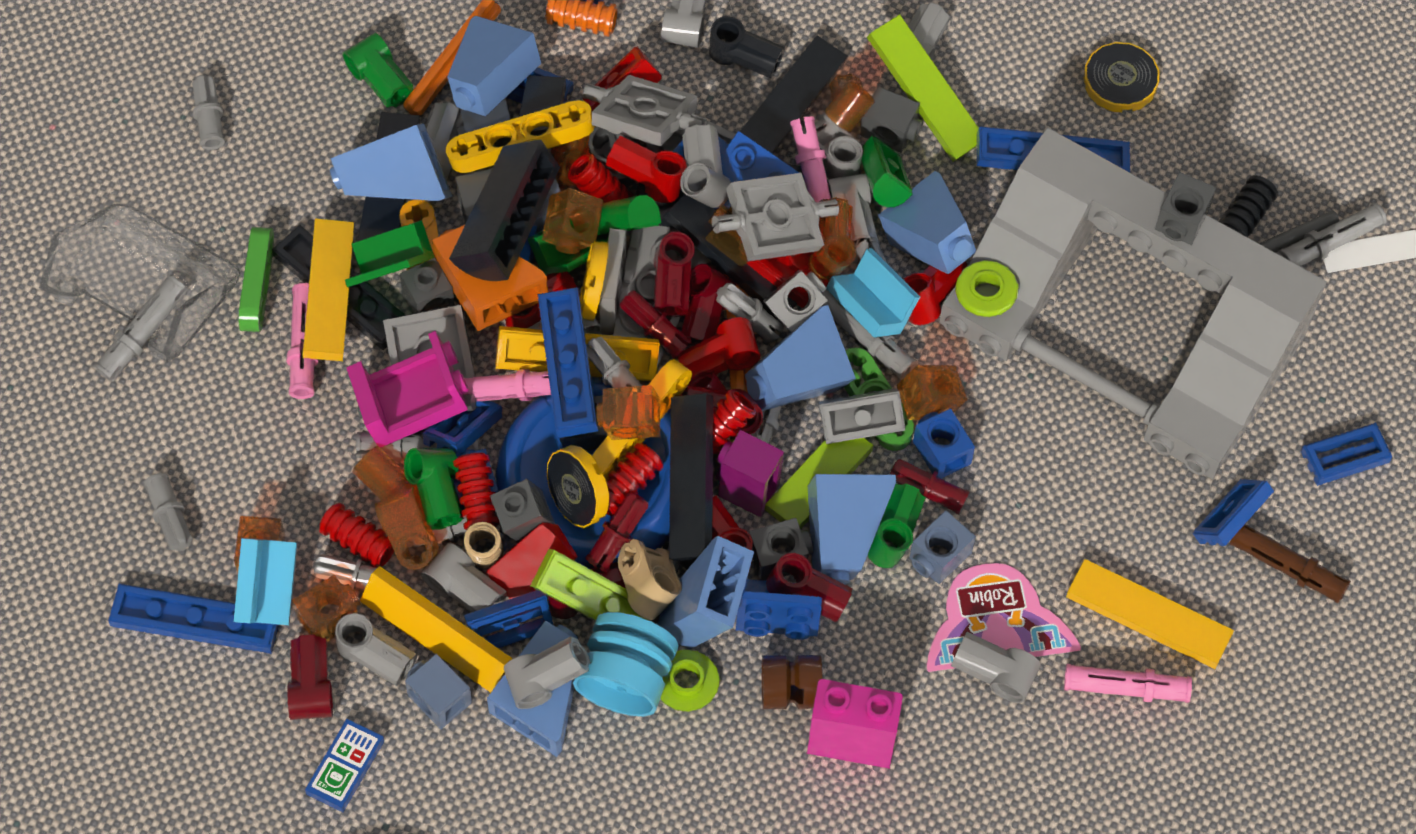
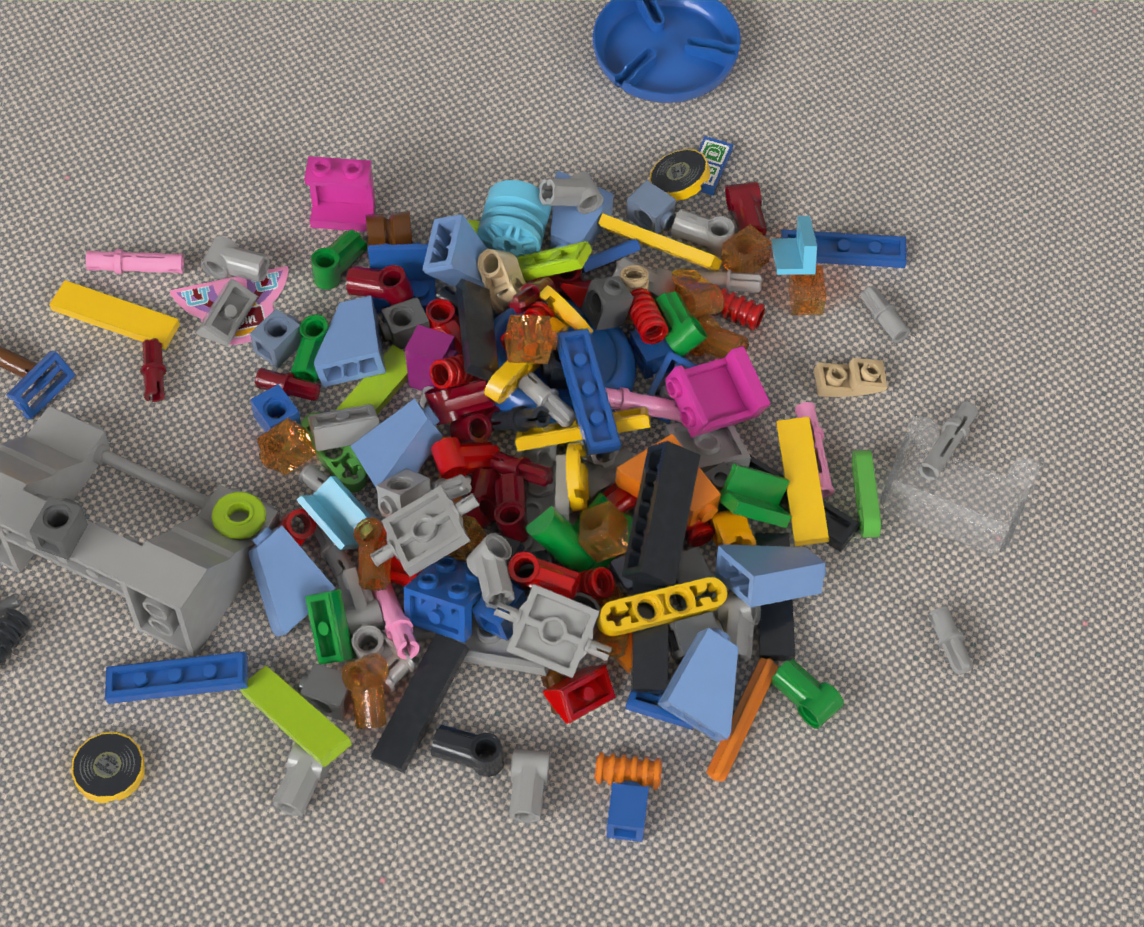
camera: 175 degrees right, 5 degrees down
none -> dark red axle [140,338,167,402]
none -> light grey slope [195,278,258,346]
none -> green piece [311,229,367,290]
none -> black pin [491,406,550,432]
none -> black tile [649,149,711,201]
none -> tan slope [814,358,888,397]

